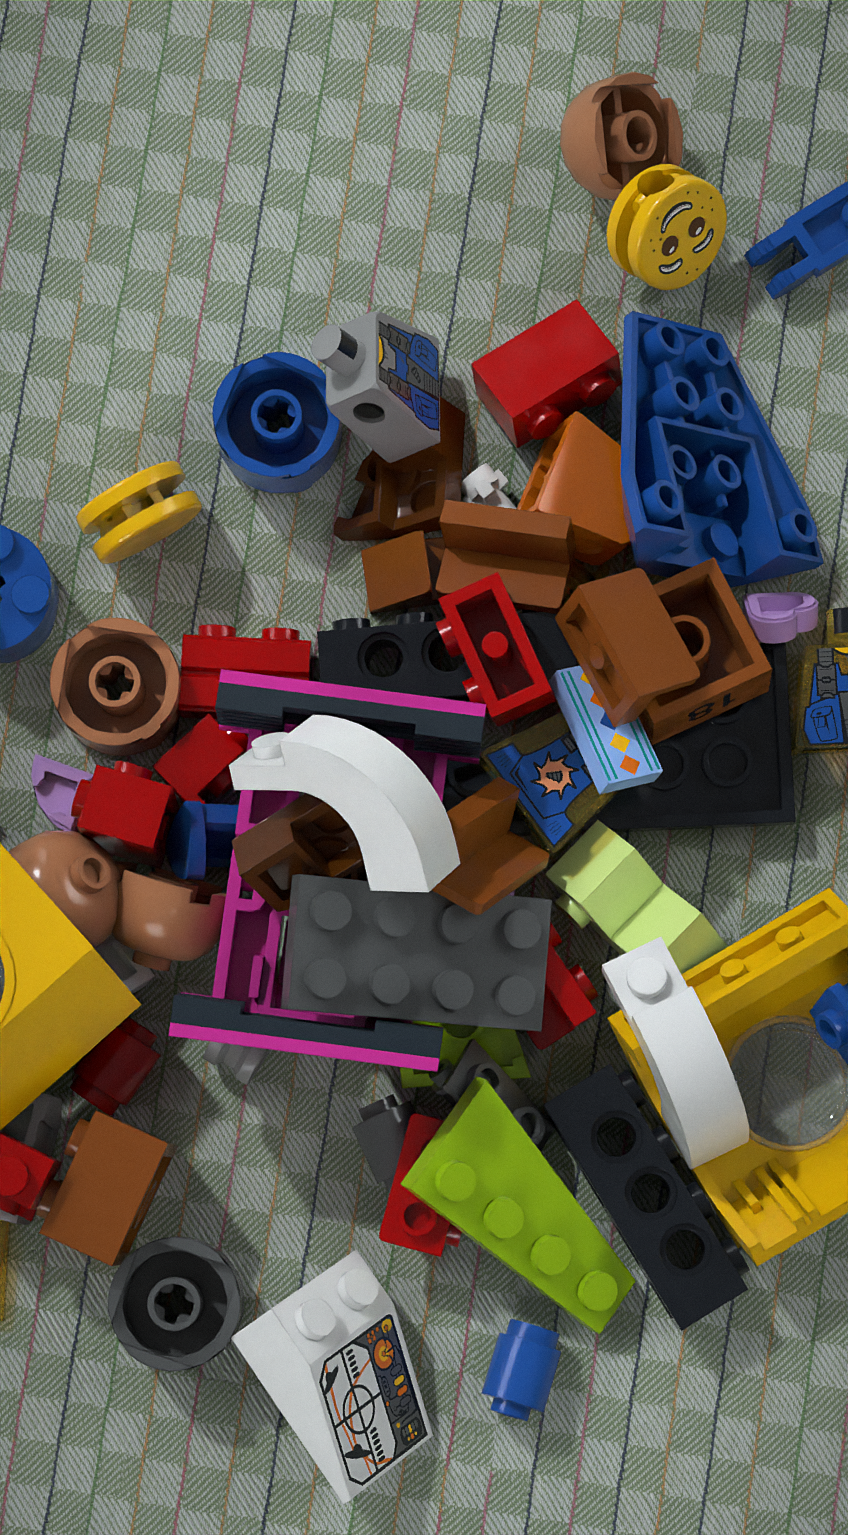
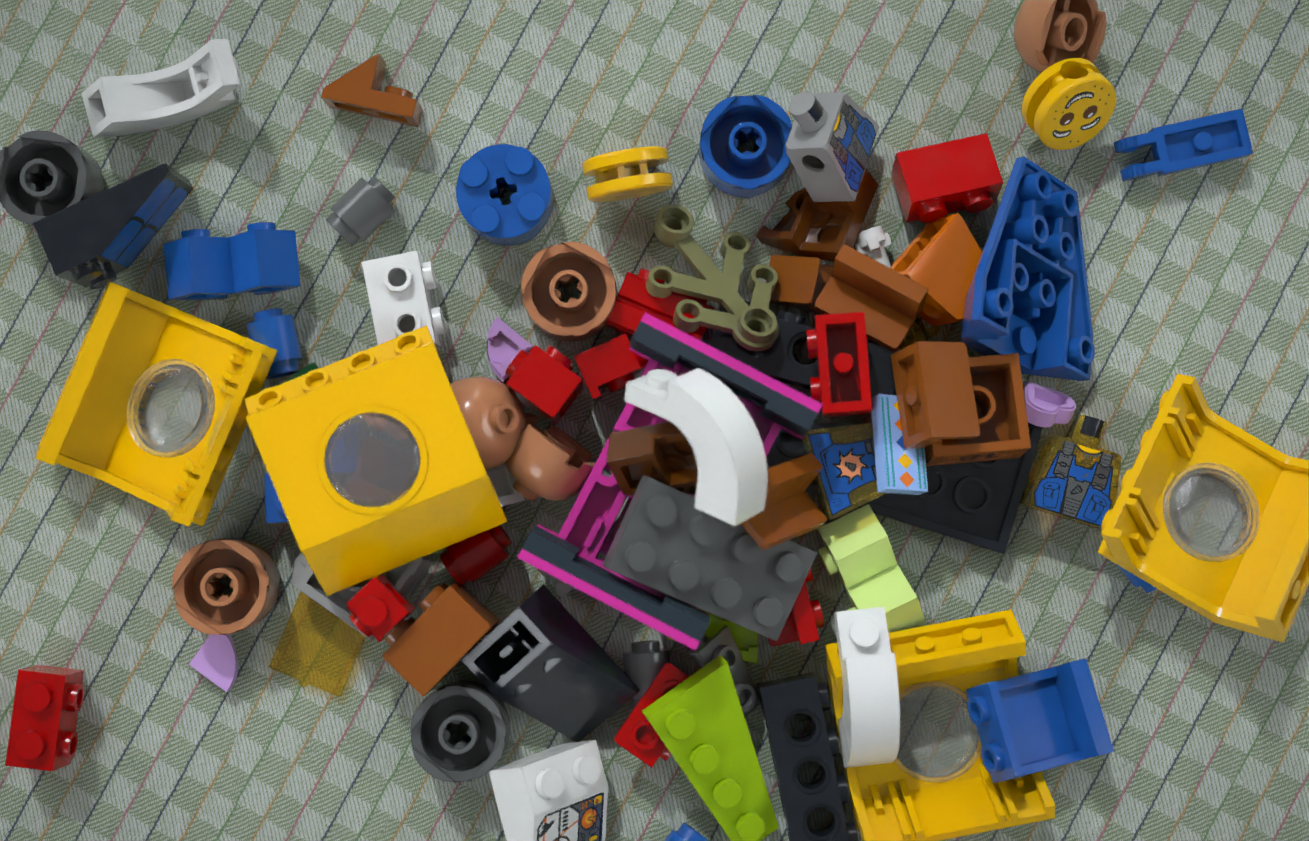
camera: 20 degrees right, 5 degrees up
blue tile [165,801,239,880] -> none
none -> black slope [461,584,640,742]
none -> olive plant [646,204,779,351]

